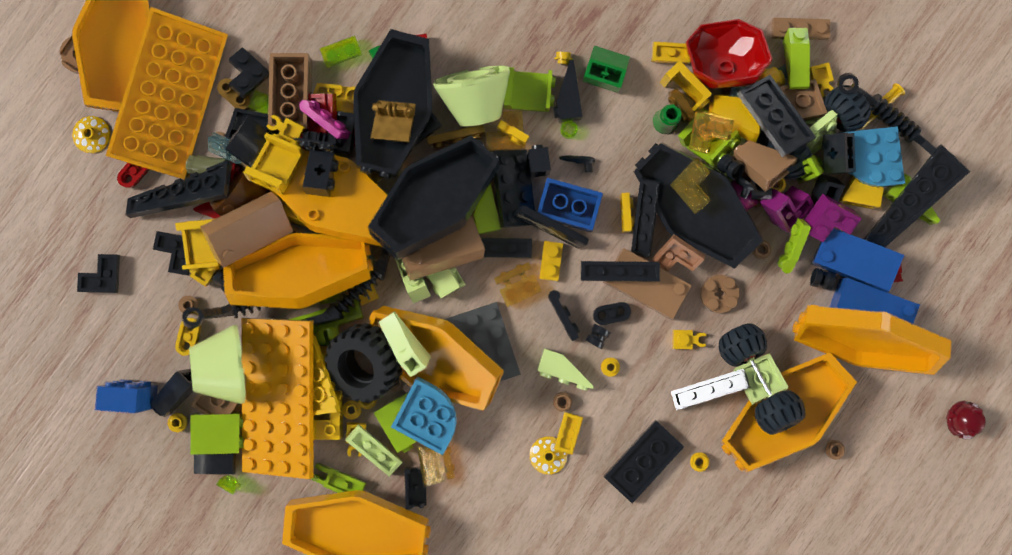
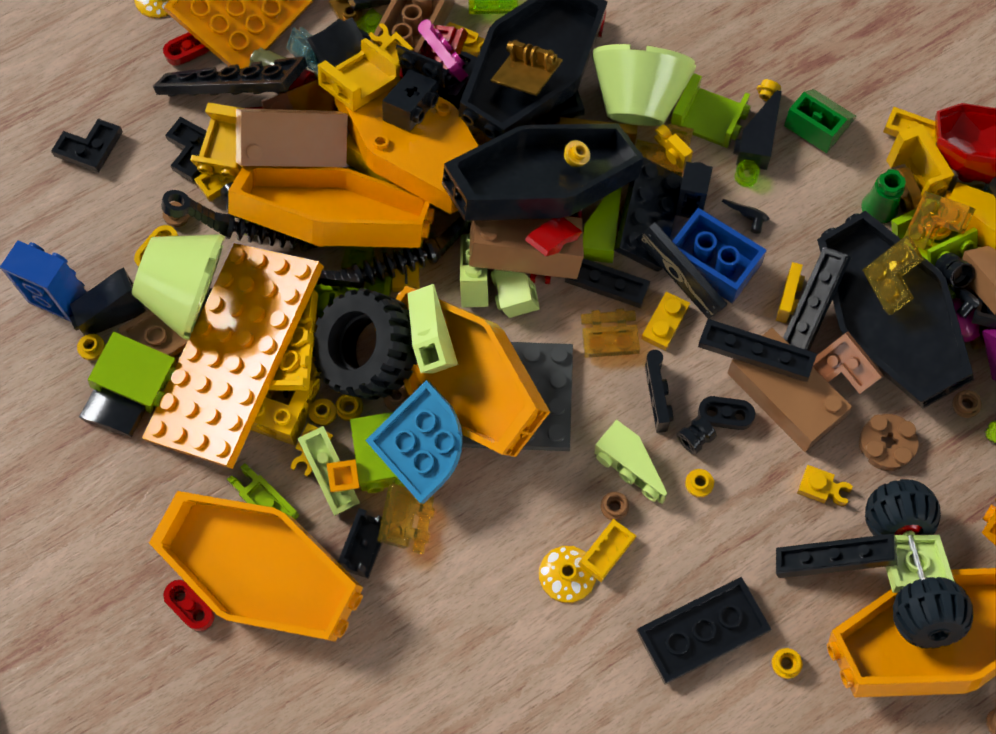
camera: 30 degrees right, 20 degrees down
clear neon green plate [216,475,241,494] -> none
none -> light orange plate [327,459,360,493]
none -> red slope [525,218,582,256]
none -> yellow plate [564,140,590,167]

